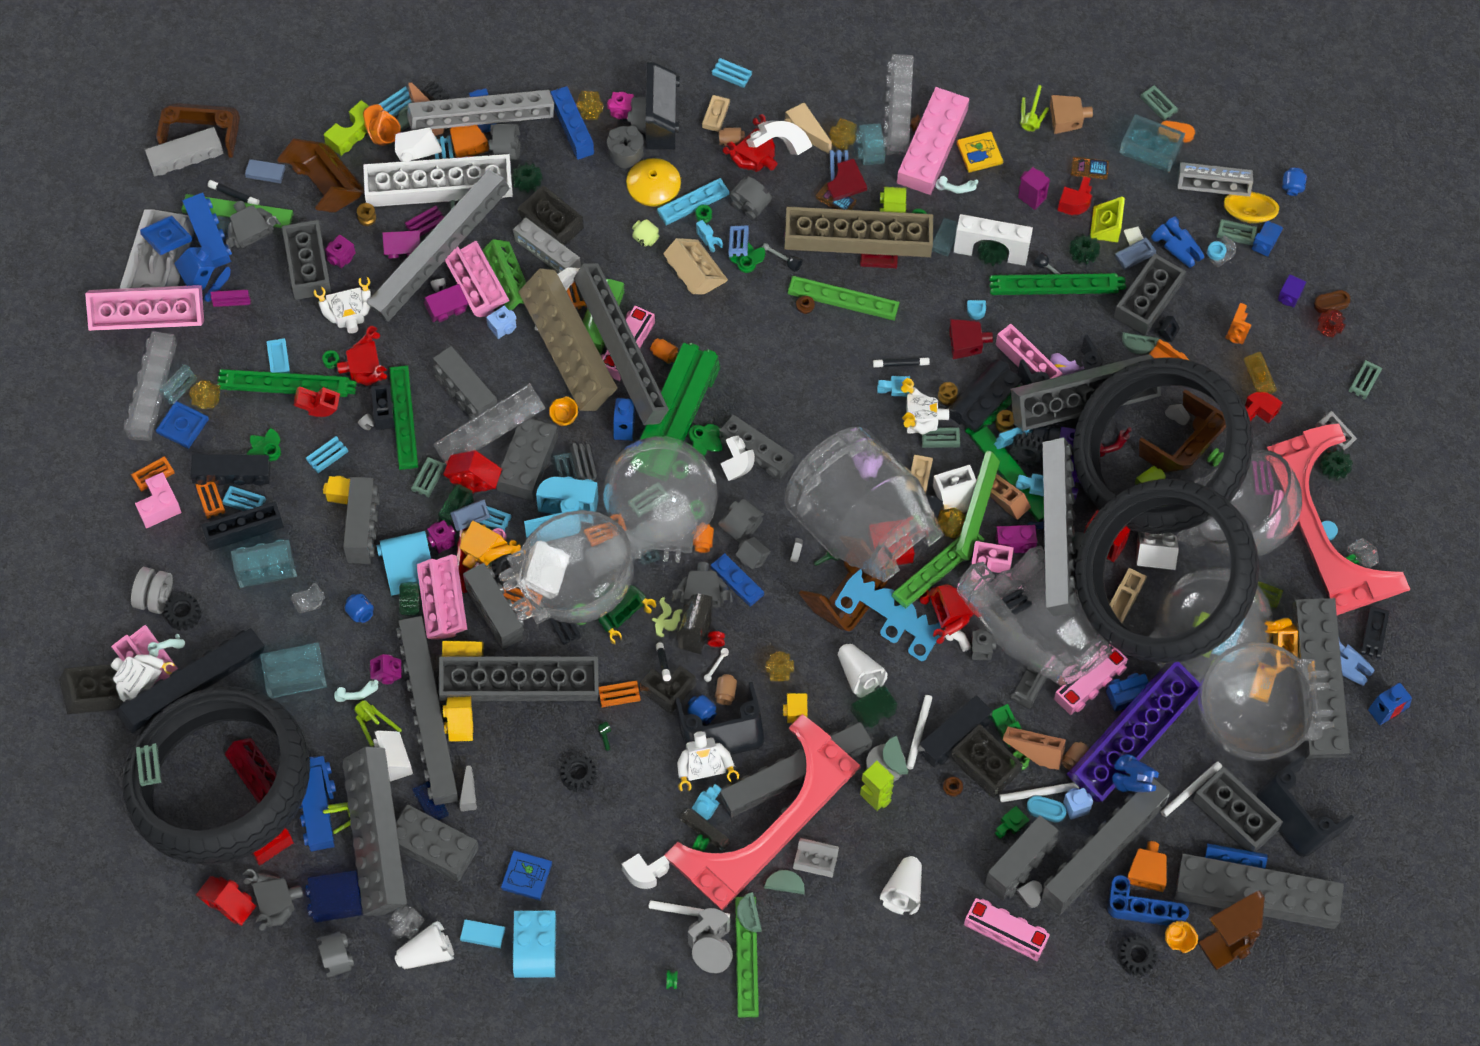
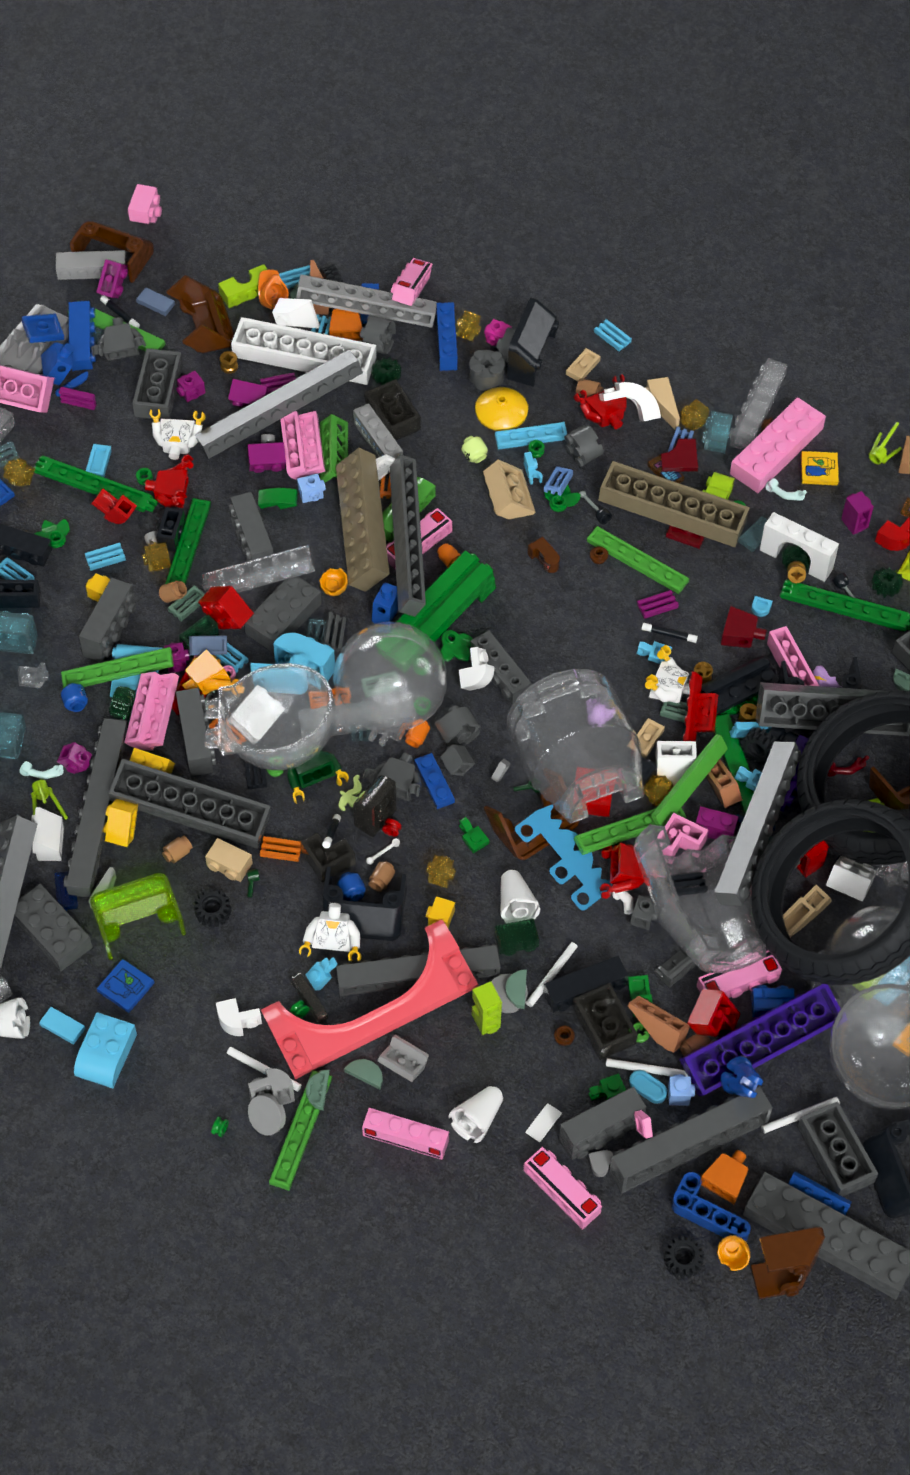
camera: 20 degrees right, 5 degrees down
none -> bright green tile [61,647,174,688]
none -> clear neon green windscreen [90,873,186,960]
none -> magenta brick [96,259,128,298]
none -> bright pink brick [128,184,162,224]
none -> clear yellow brick [142,542,171,572]
none -> medium nougat brick [159,581,187,603]
none -> medium nougat brick [162,835,193,863]
none -> tan brick [205,838,253,882]
none -> green slope [258,488,298,509]
none -> bright pink brick [362,1108,449,1160]
none -> bright pink brick [391,258,433,306]
none -> green plate [459,817,490,854]
none -> white sticker [525,1103,562,1142]
none -> reddish brown leg [528,537,560,573]
none -> bright pink tile [634,1110,653,1138]
none -> magenta tile [637,590,679,619]
none -> red bracket [683,672,718,741]
none -> red brick [688,989,741,1037]
none -> pearl gold wheel [787,561,806,583]

